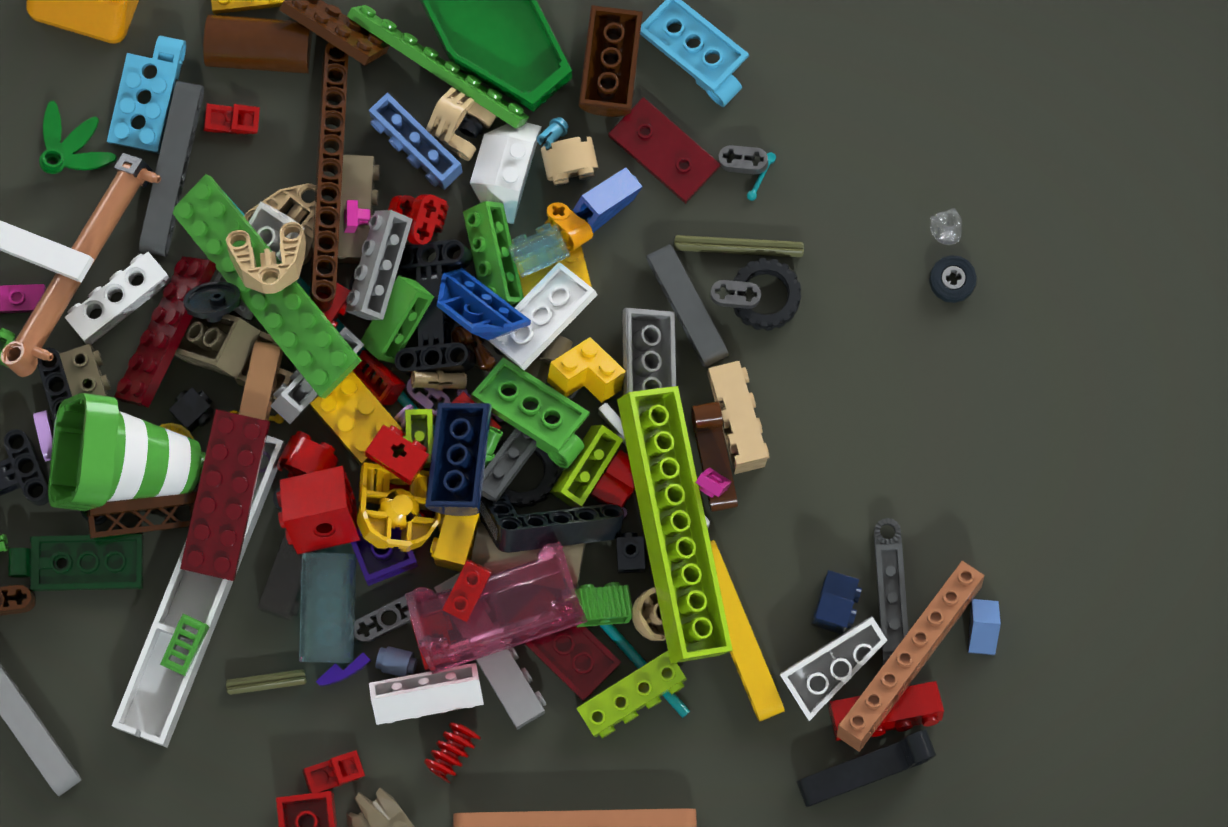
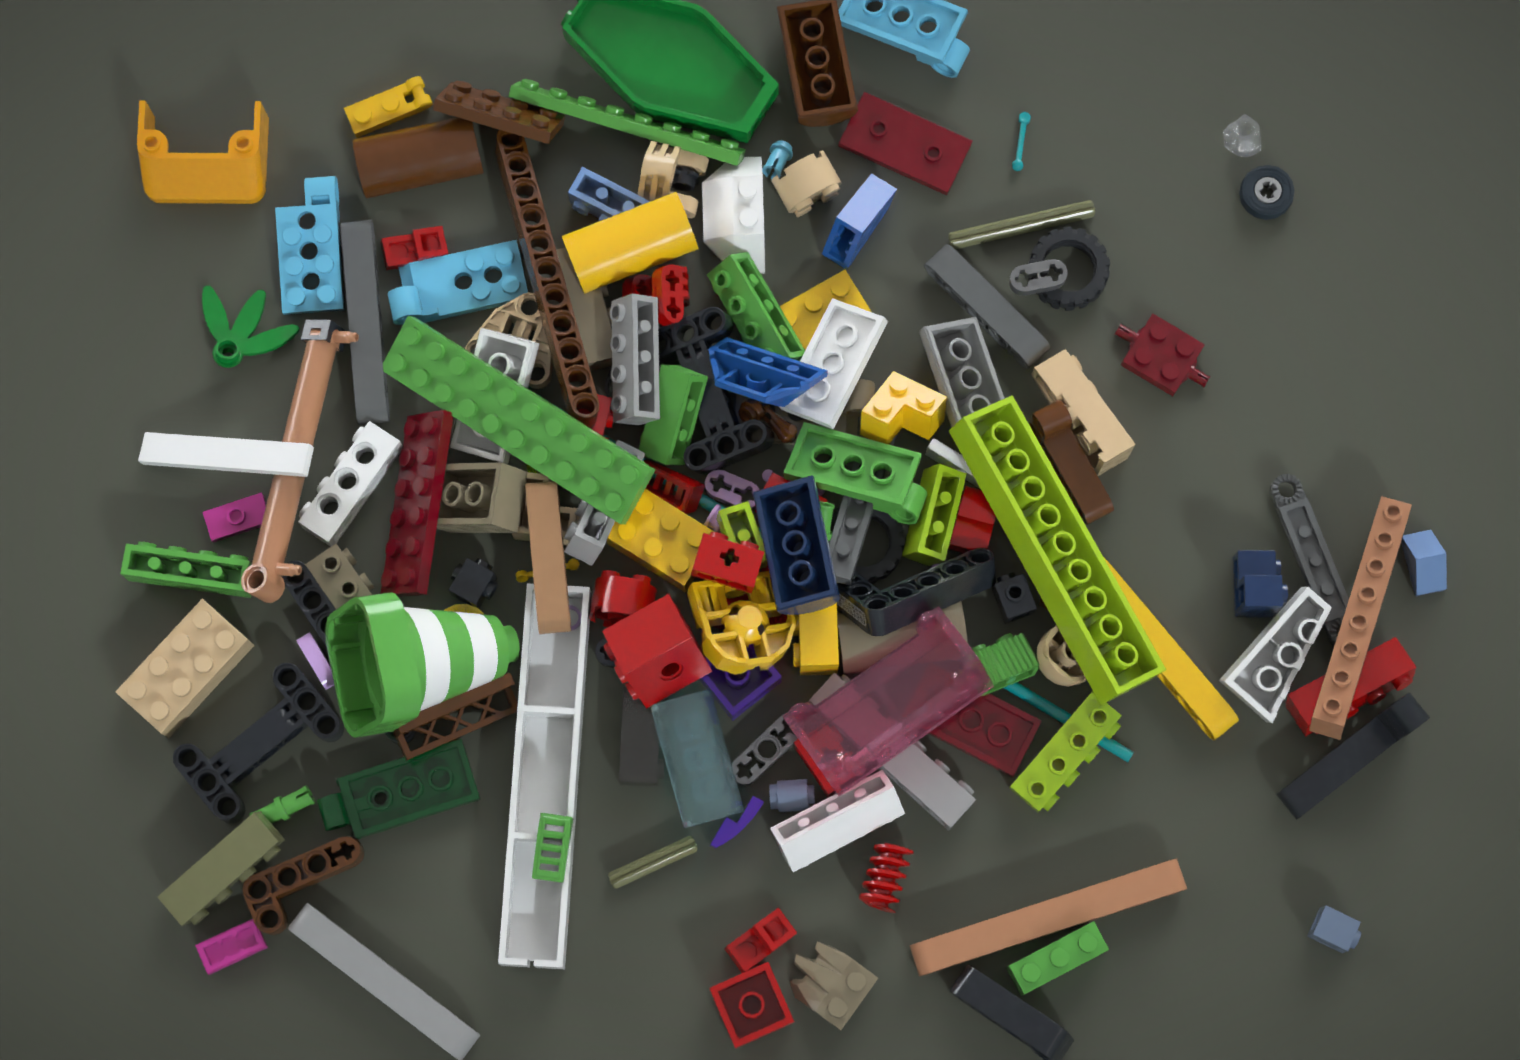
camera: 15 degrees left, 0 degrees up
dark red plate [180,409,270,581] -> none
black piece [183,281,241,323] -> none
tan connector [226,222,306,294] -> none
dark pink tile [344,200,370,233] -> none
tan pin [411,370,467,391] -> none
red brick [442,559,493,622] -> none
clear light blue brick [509,223,570,278] -> none
light orange piece [544,202,593,252] -> none
dark pink plate [695,467,732,497] -> none
flat silver beam [719,145,768,174] -> none
none -> medium azure hinge [387,240,528,325]
none -> yellow brick [562,192,698,294]
none -> dark red plate [1115,313,1211,397]

